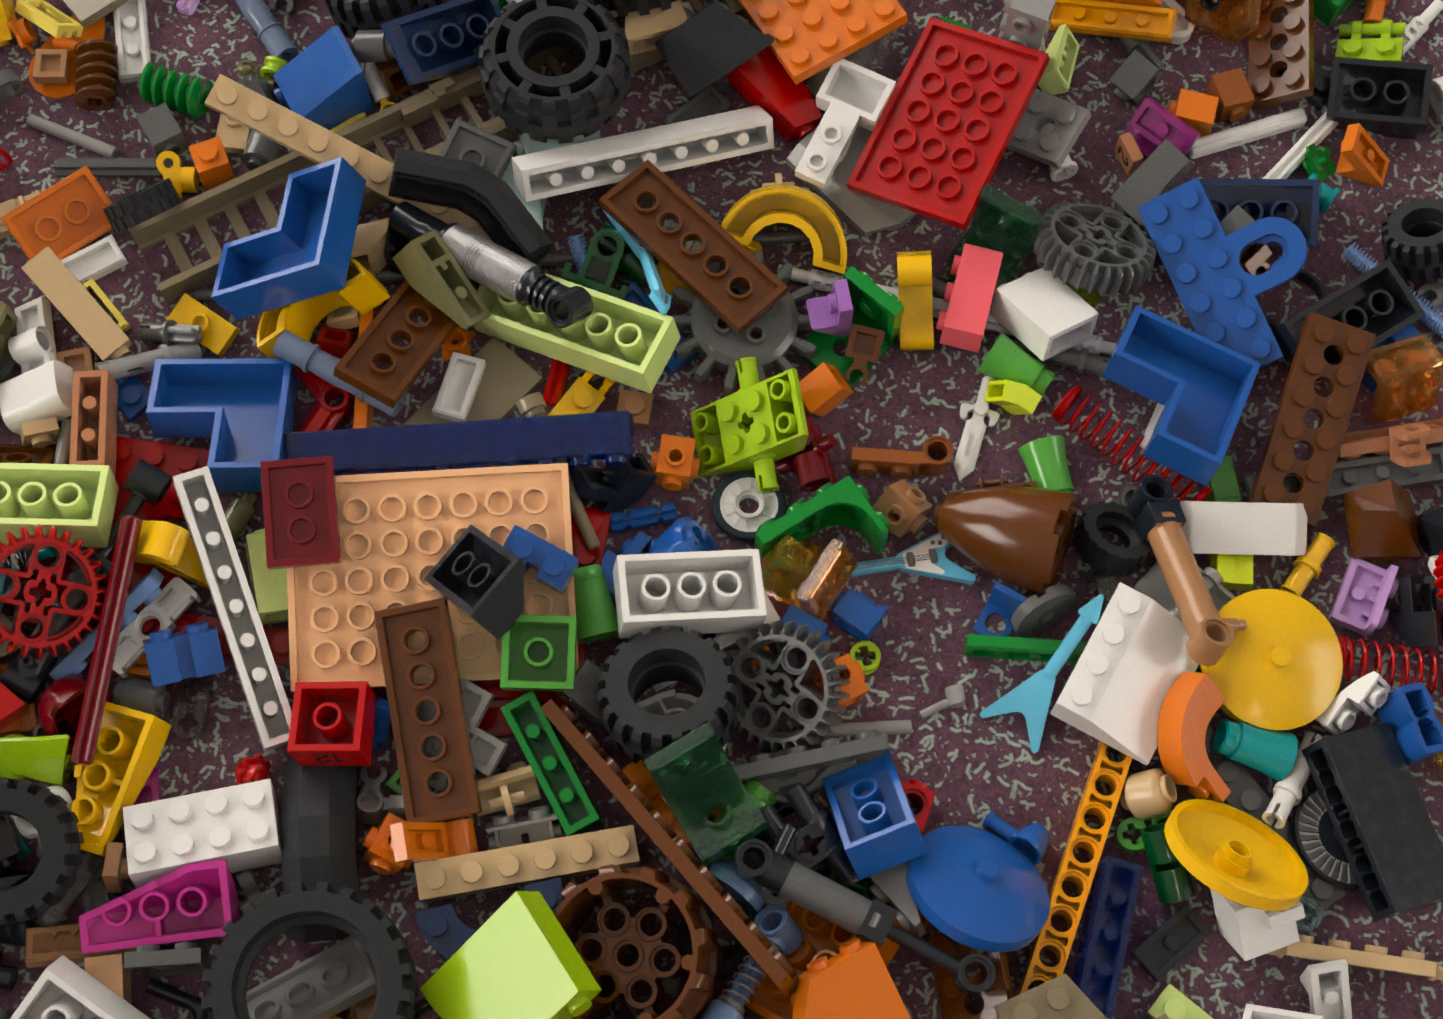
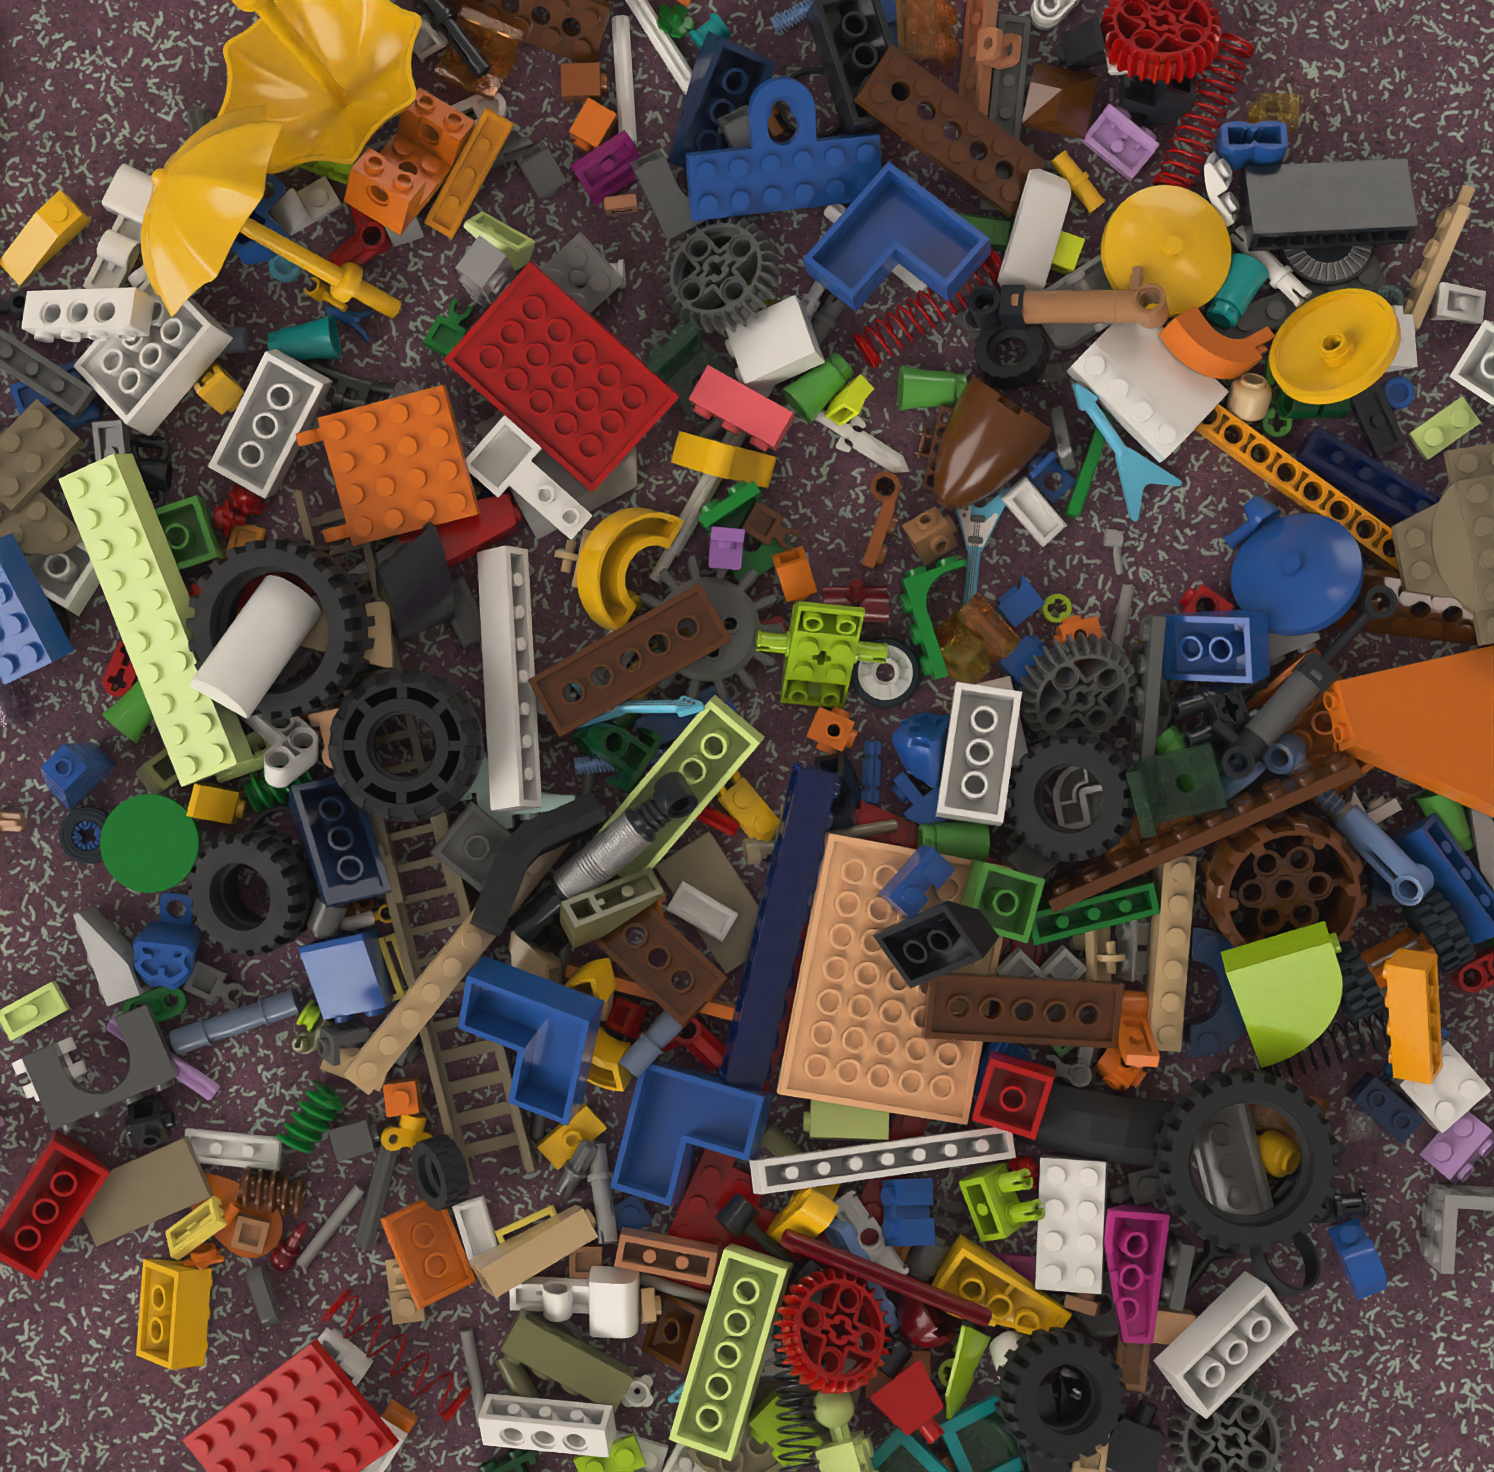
camera: 75 degrees left, 20 degrees up
dark red plate [260,455,341,570] -> none
medium nougat plate [615,389,654,429] -> none
none -> dark red bar [270,1221,309,1271]
none -> lime brick [958,1162,1045,1242]
none -> white tile [1000,476,1067,547]
none -> blue tile [1382,376,1415,410]

